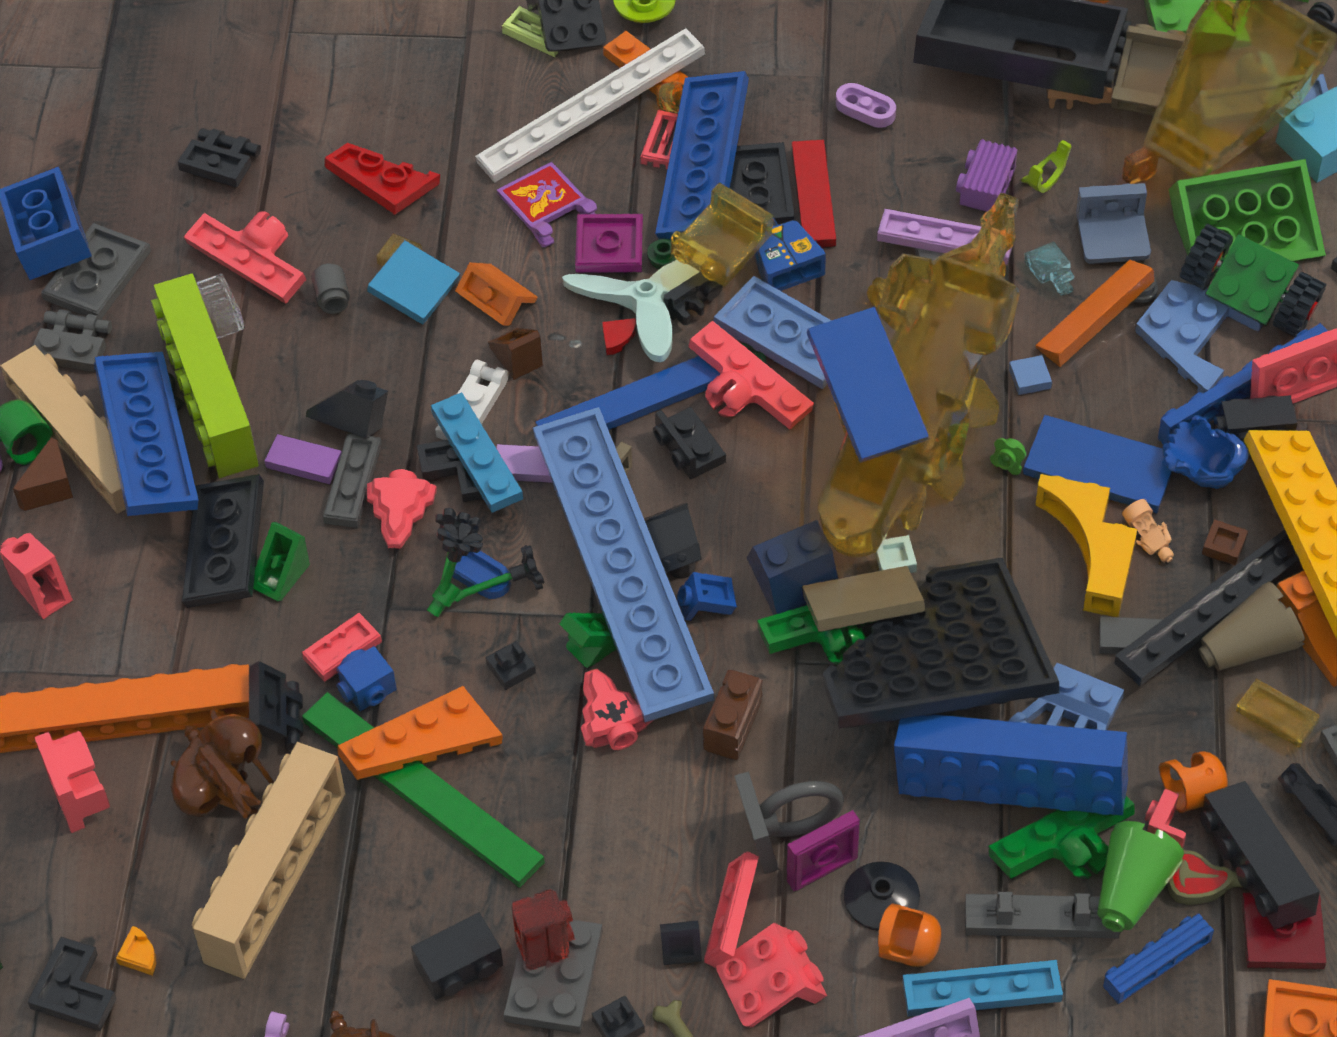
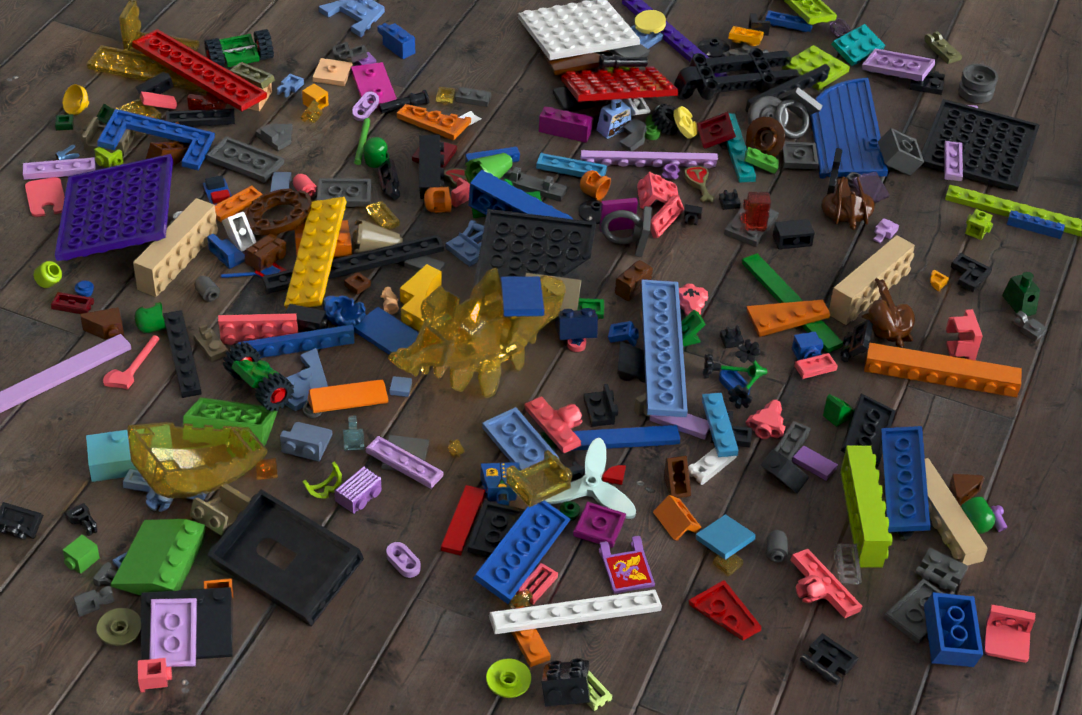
camera: 165 degrees left, 10 degrees down
coral torso [0,533,73,619] -> none

